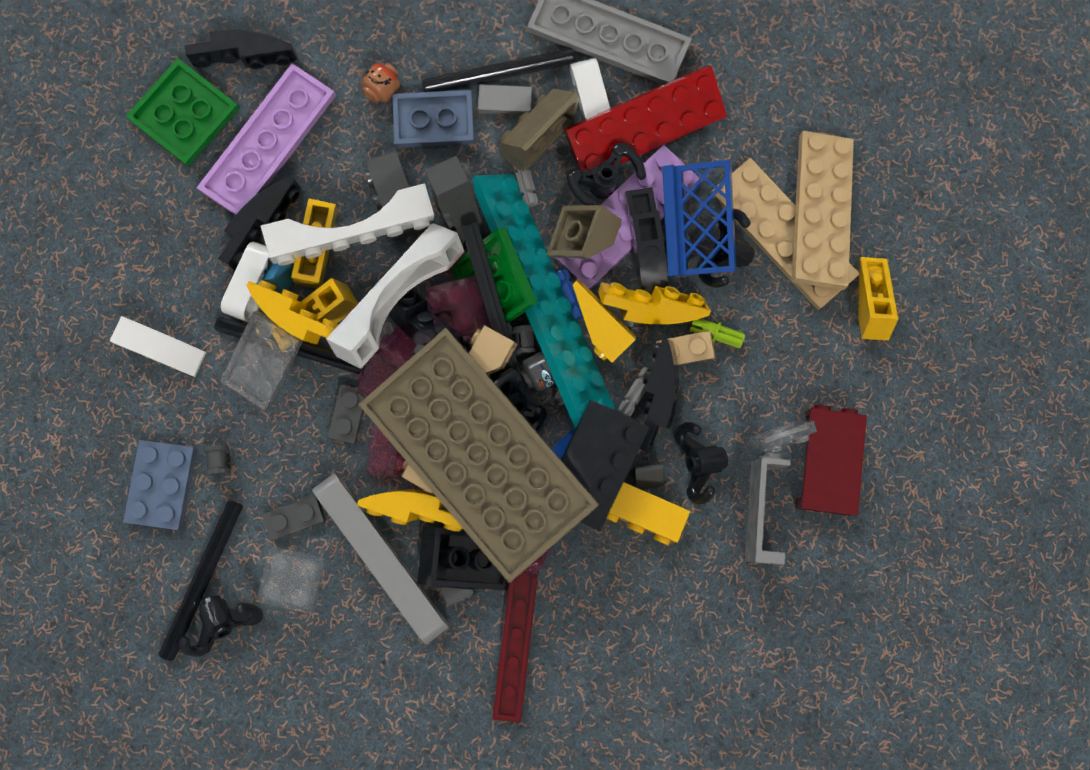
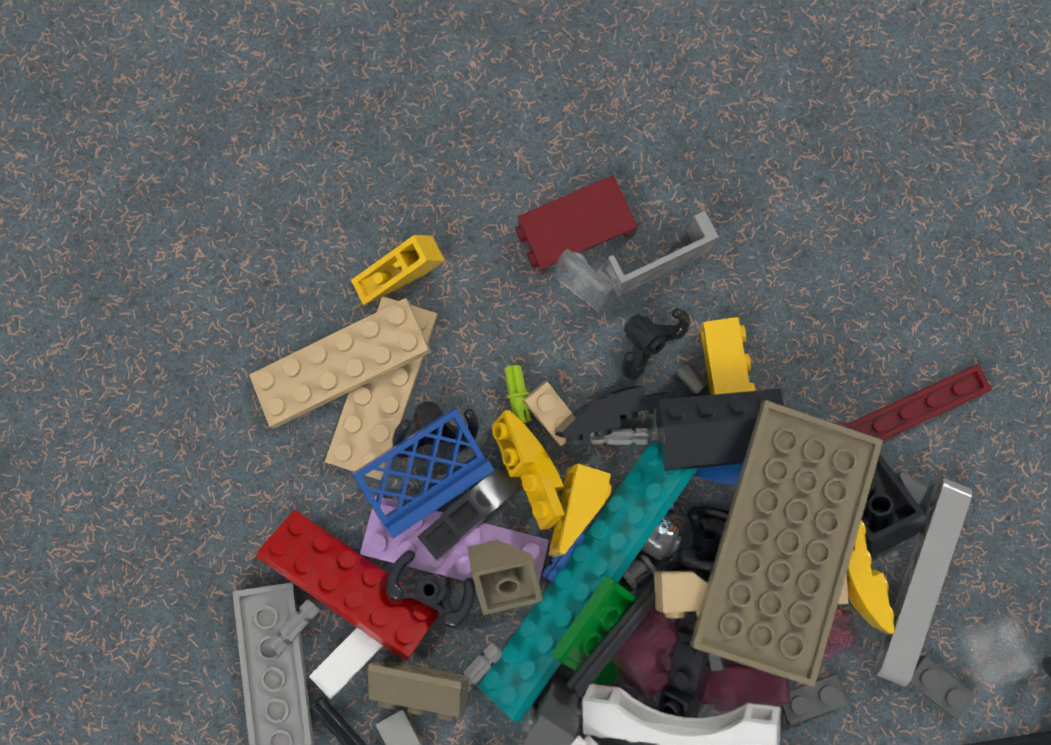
camera: 115 degrees left, 0 degrees up
none -> light grey axle [268,599,320,653]

